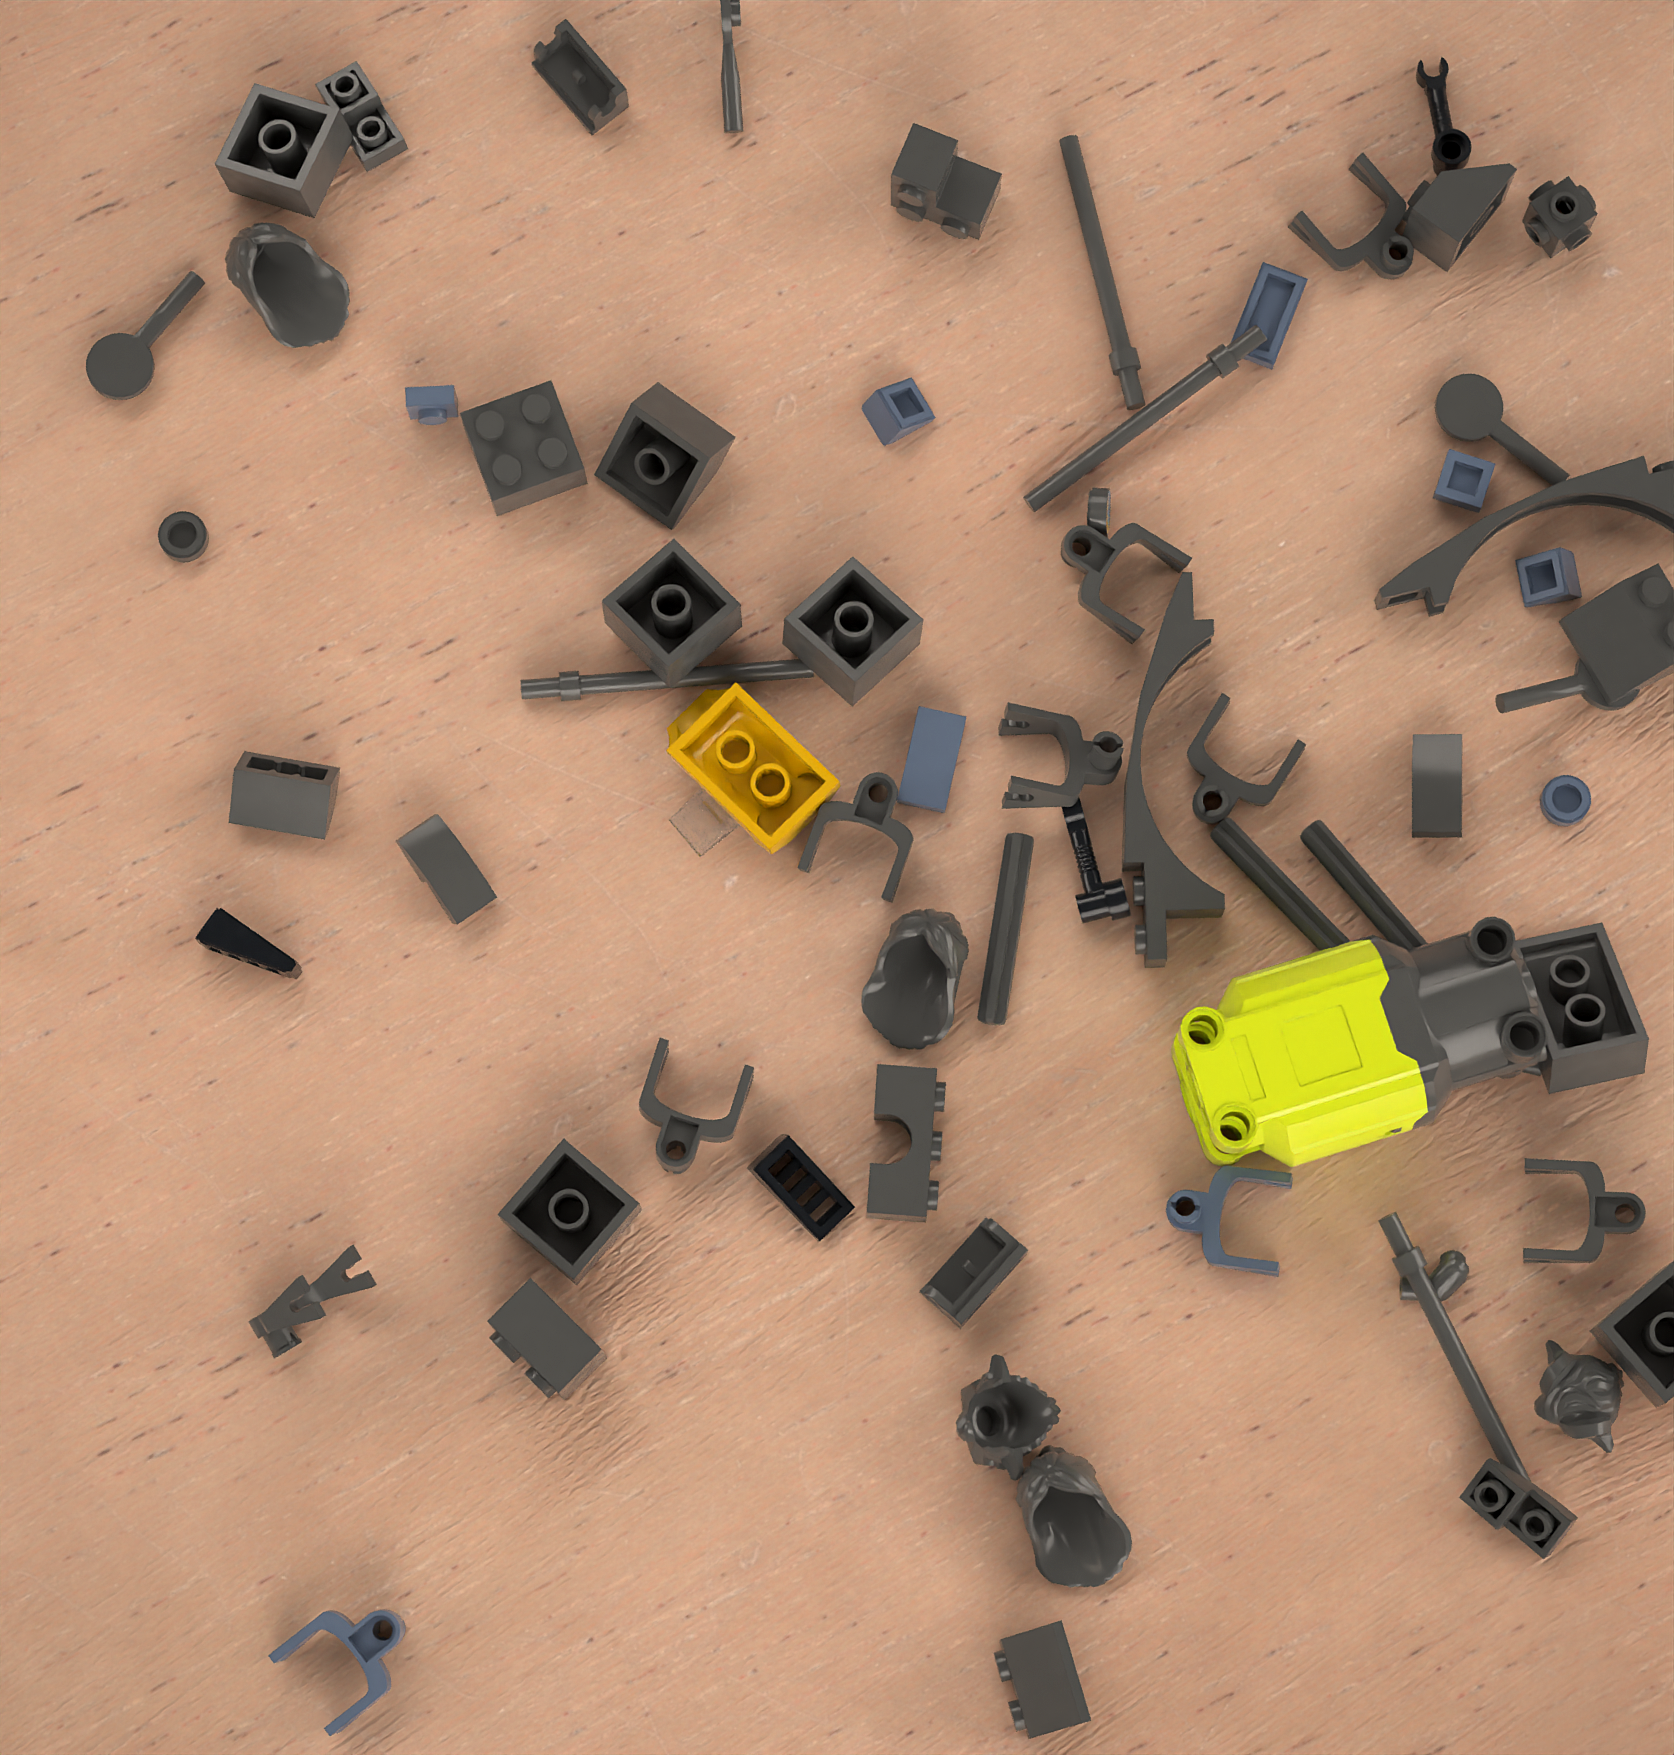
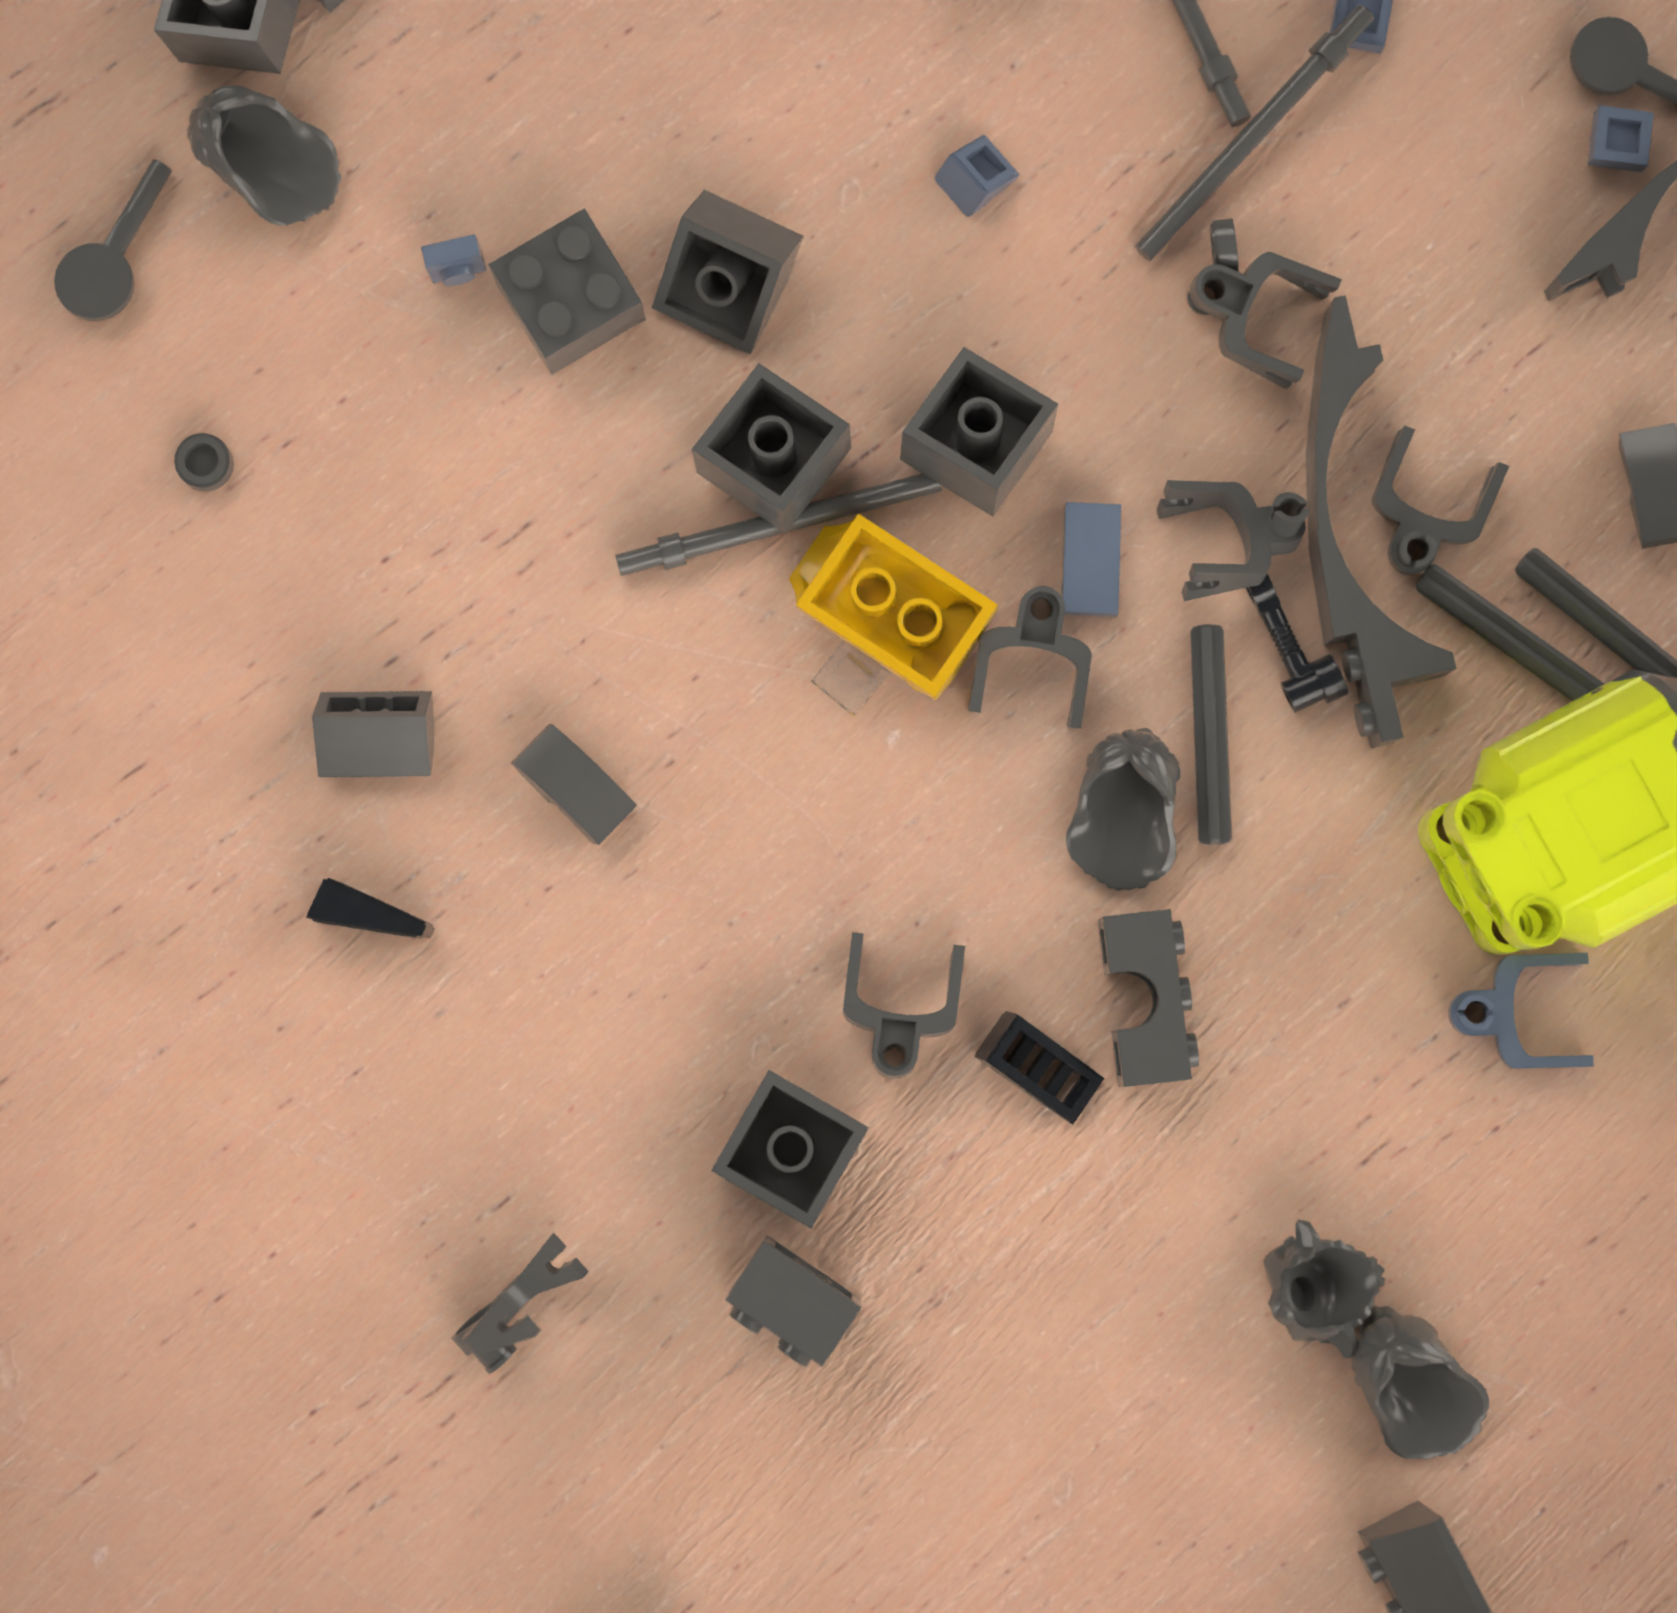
camera: 15 degrees left, 5 degrees up
dark grey hinge [919,1218,1028,1329] -> none

